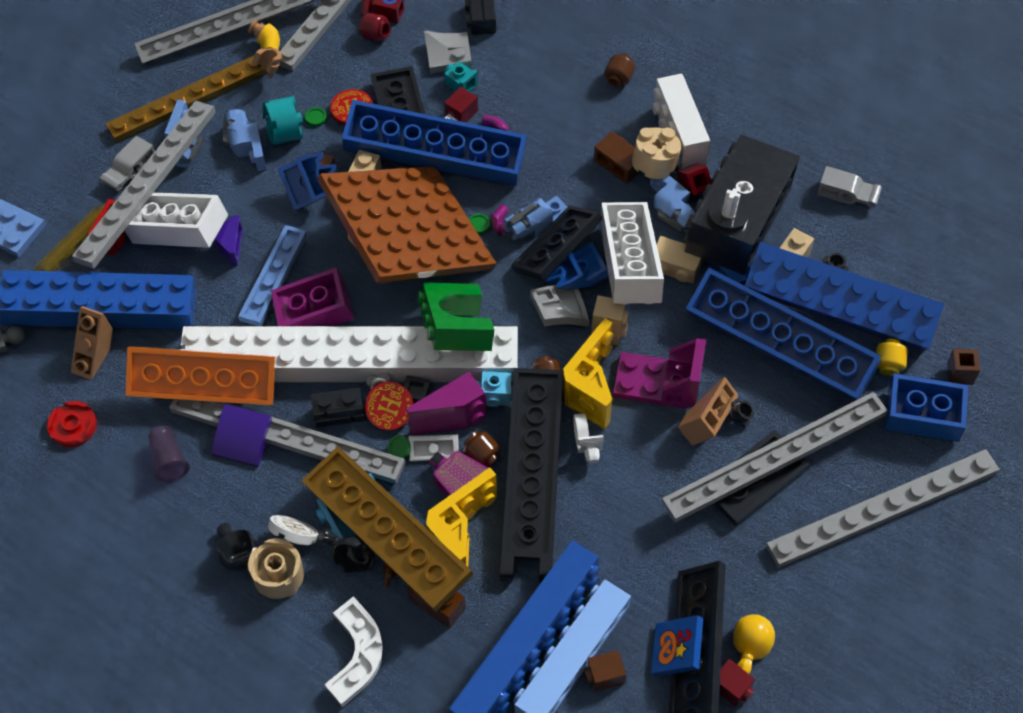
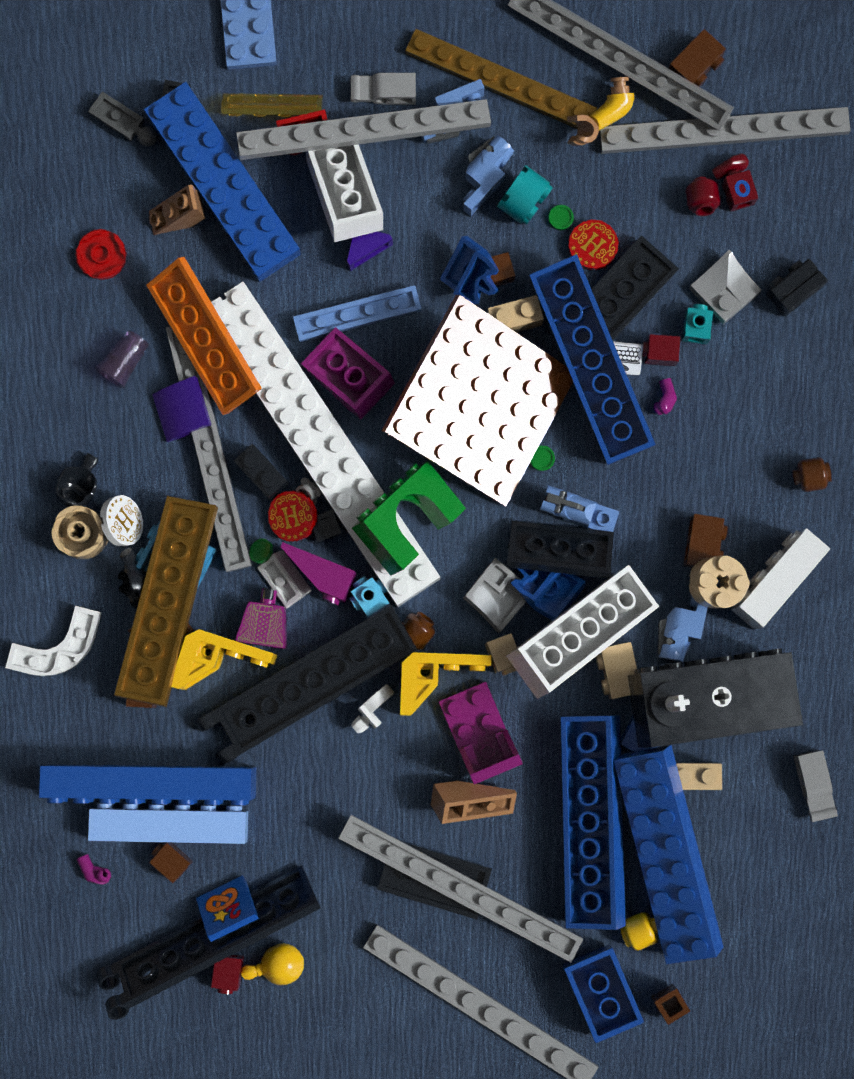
camera: 55 degrees right, 25 degrees up
reddish brown head [463,431,499,467] -> none
magenta arm [491,204,509,235] -> none
dark red brick [677,163,712,196] -> none
black plate [729,399,754,427] -> none
black plate [823,253,848,271] -> none

